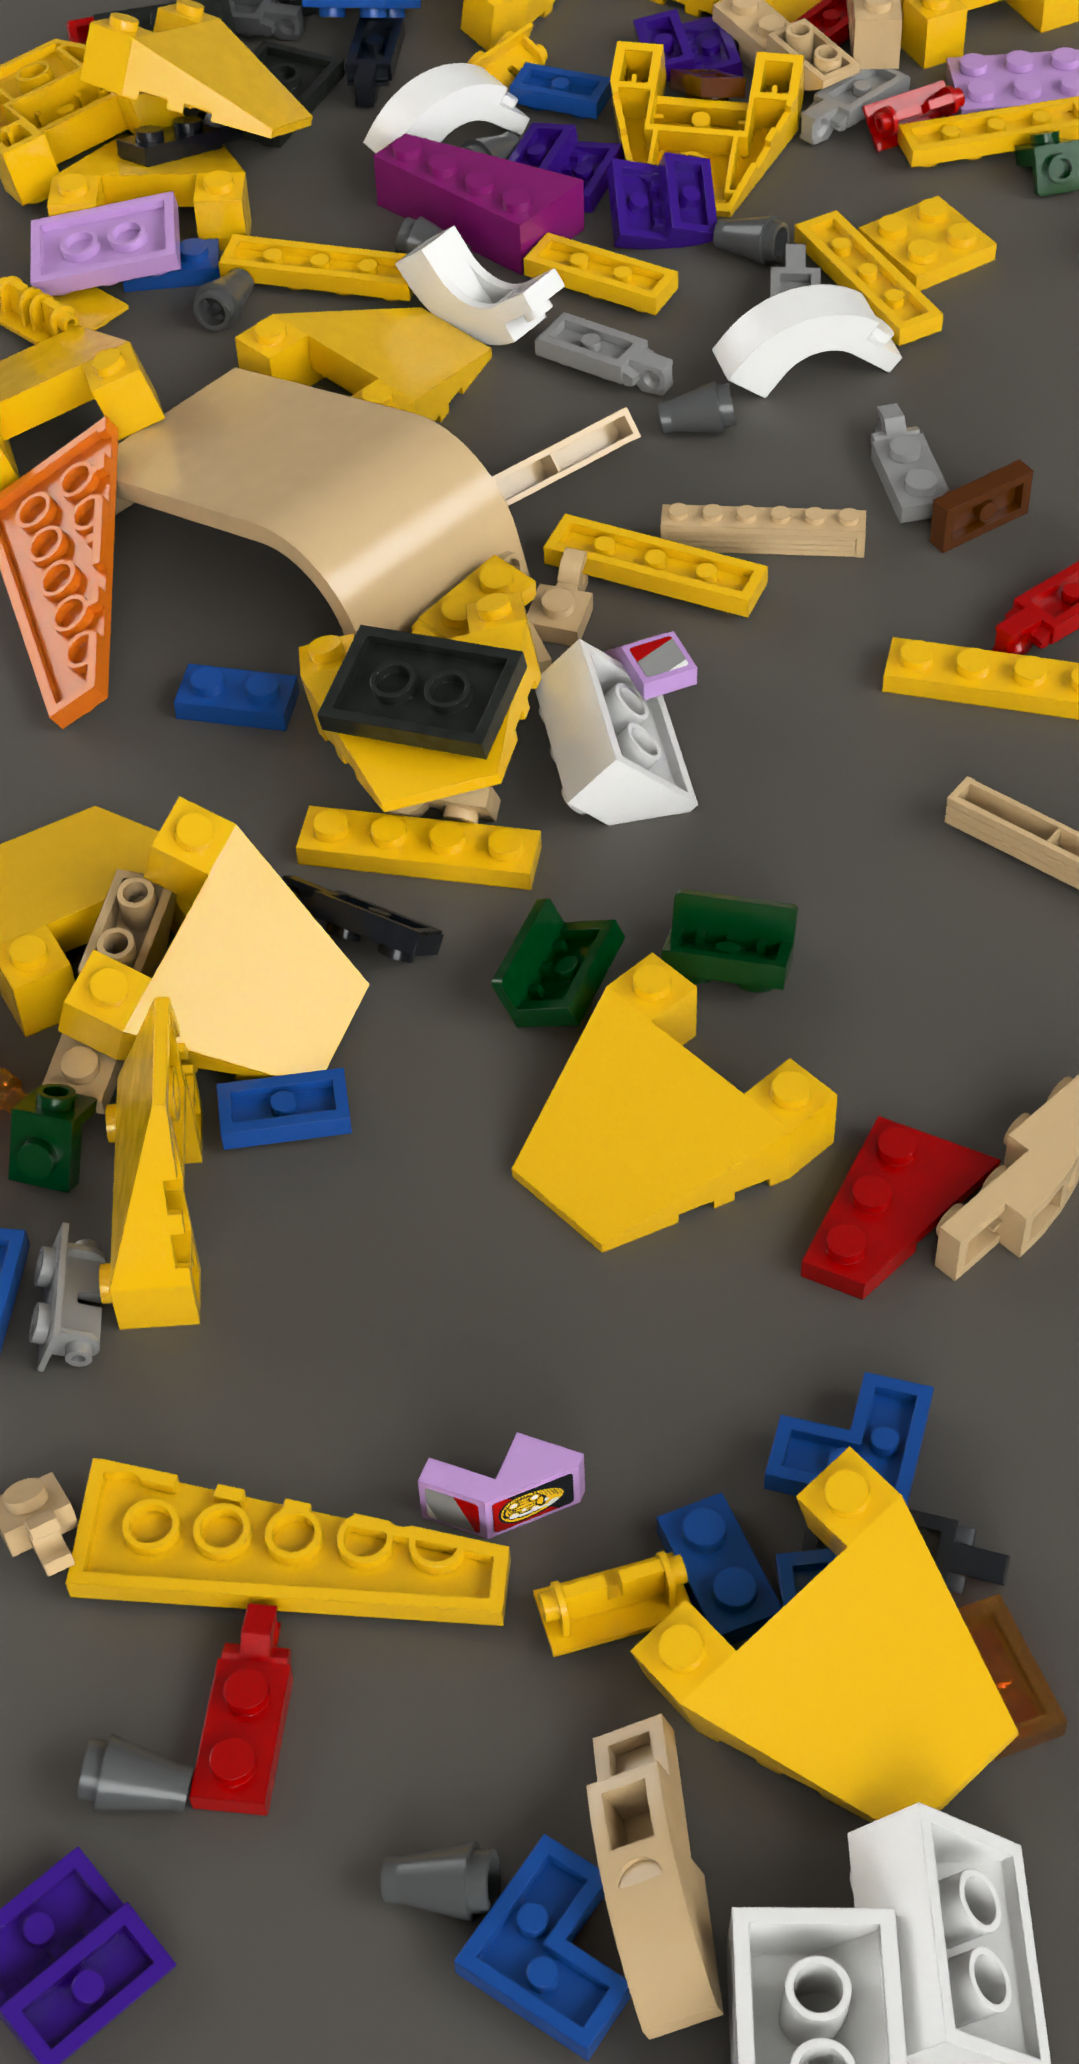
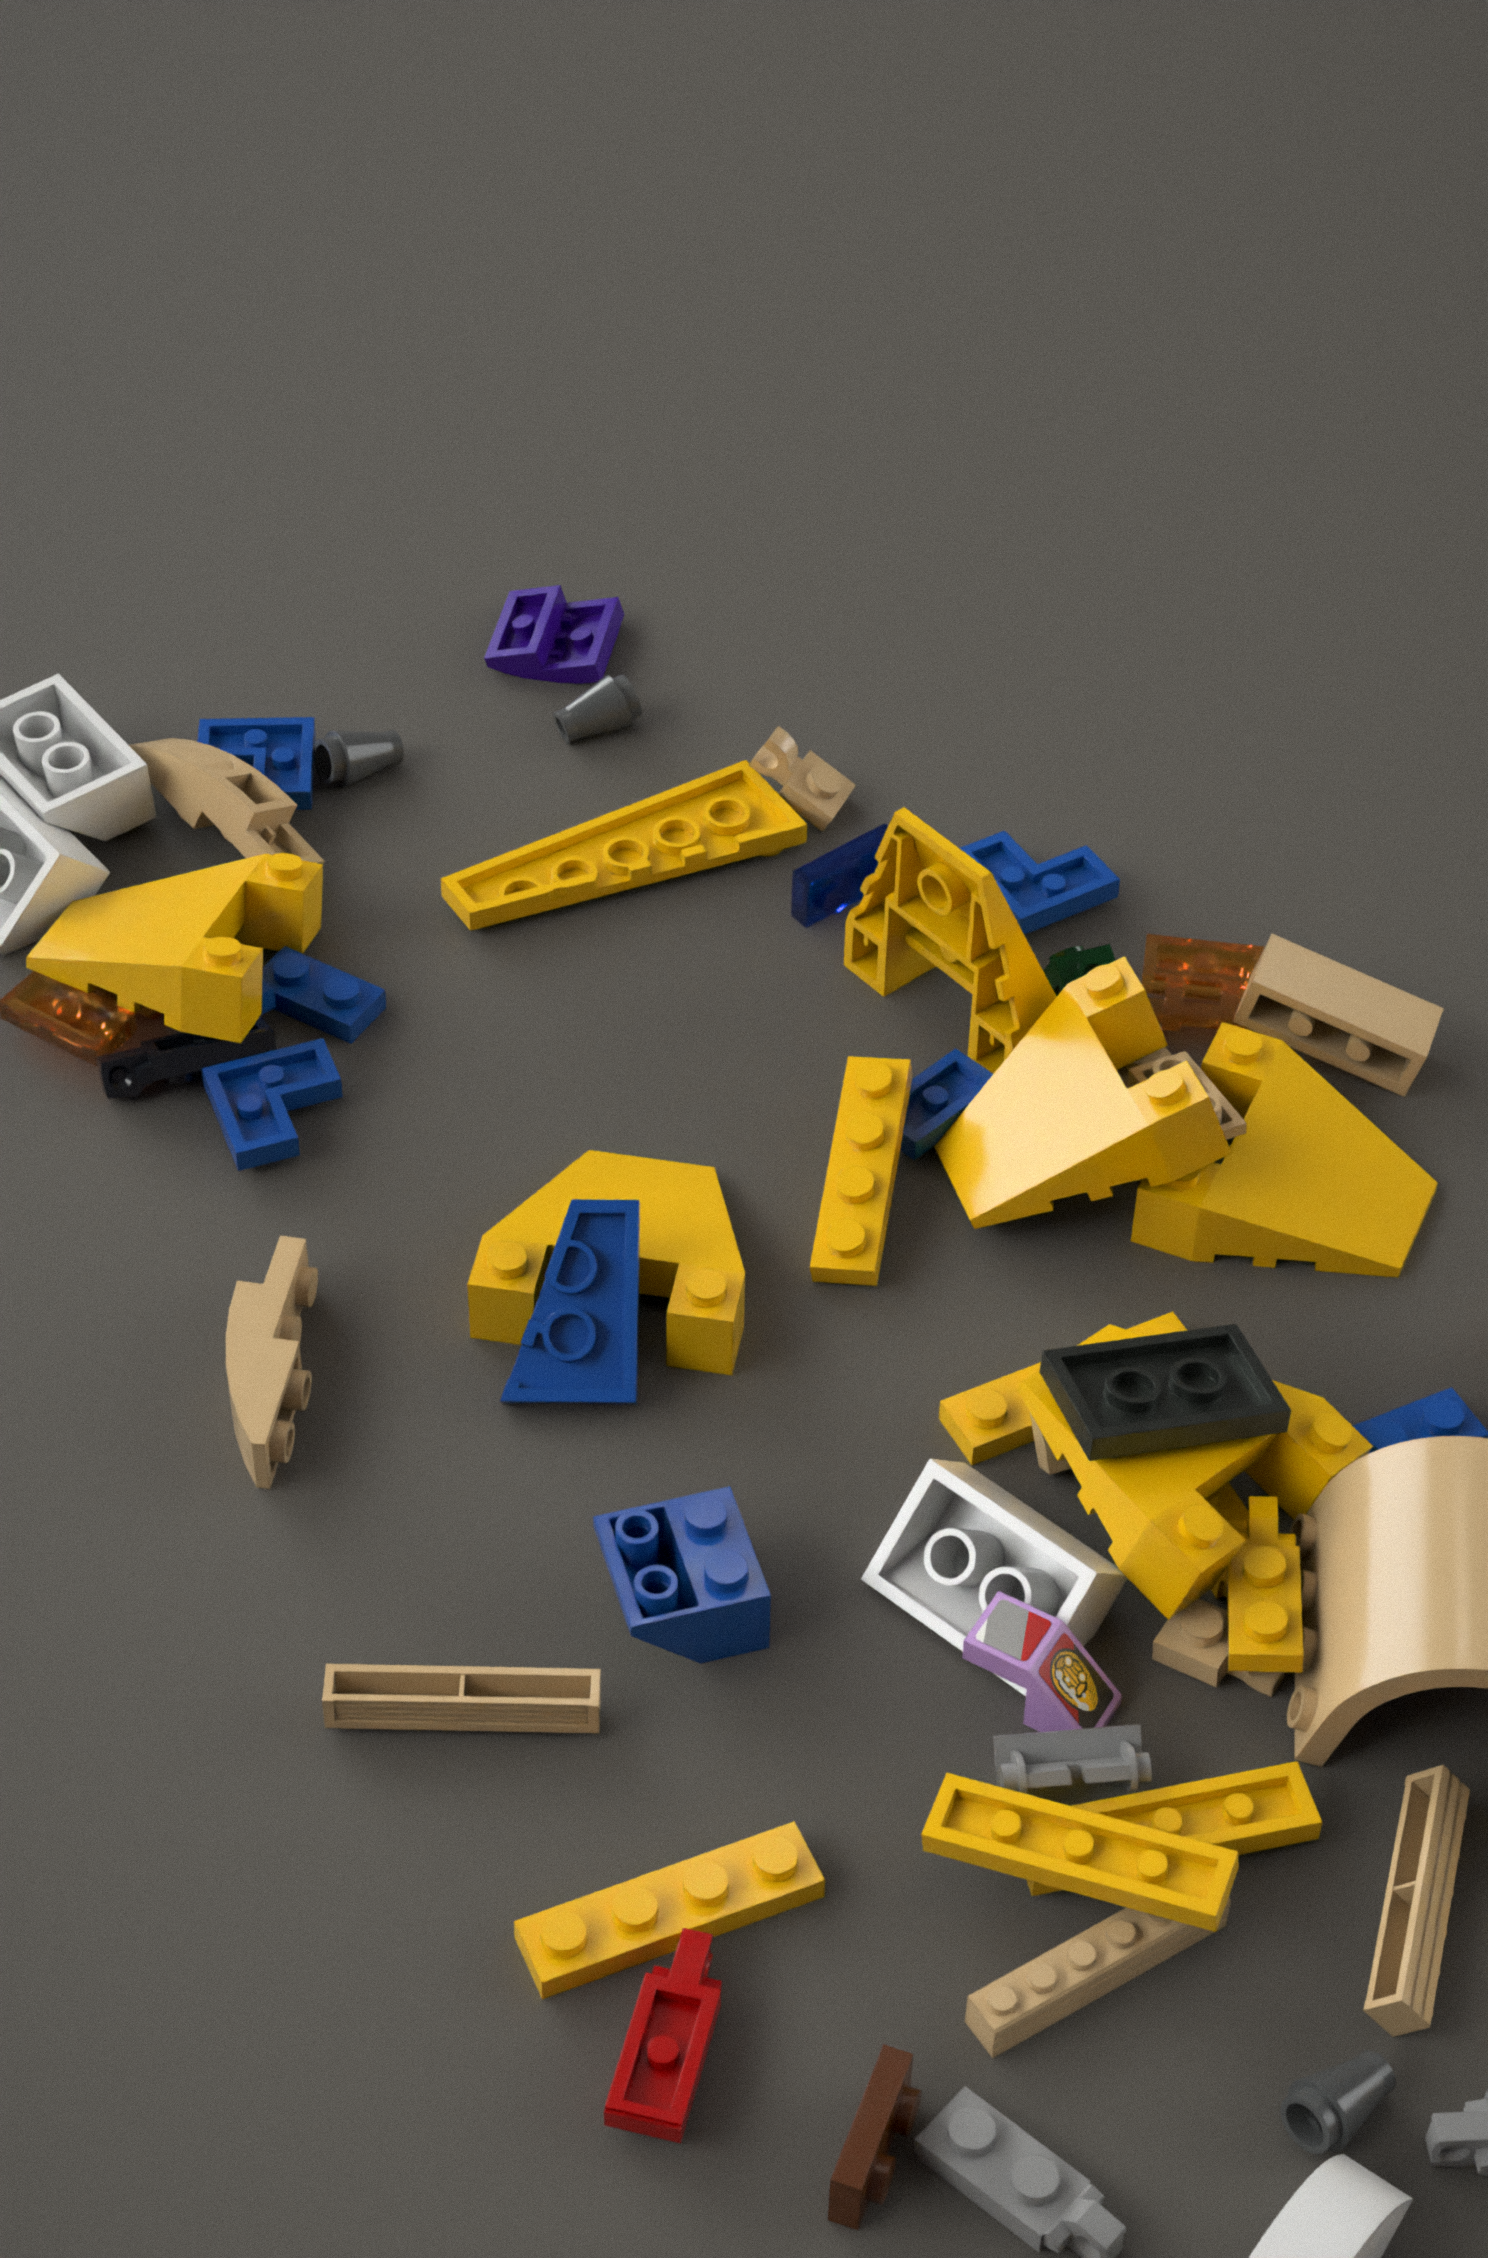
camera: 140 degrees right, 5 degrees down
red hinge [189,1603,294,1816] -> none
black hinge [282,875,444,963] -> none
lavender slope [418,1432,585,1539] -> none
dark green bracket [491,898,625,1028] -> none
tan plate [527,547,593,646] -> none
yellow hinge [533,1551,691,1657] -> none
dark green bracket [661,889,798,993] -> none
red wing [801,1116,1001,1300] -> none
none -> blue wing [500,1199,641,1405]
none -> blue slope [593,1486,771,1664]
none -> clear blue plate [791,823,888,928]
none -> yellow plate [810,1056,913,1286]
none -> yellow plate [921,1772,1239,1932]
none -> light grey hinge [993,1724,1152,1805]

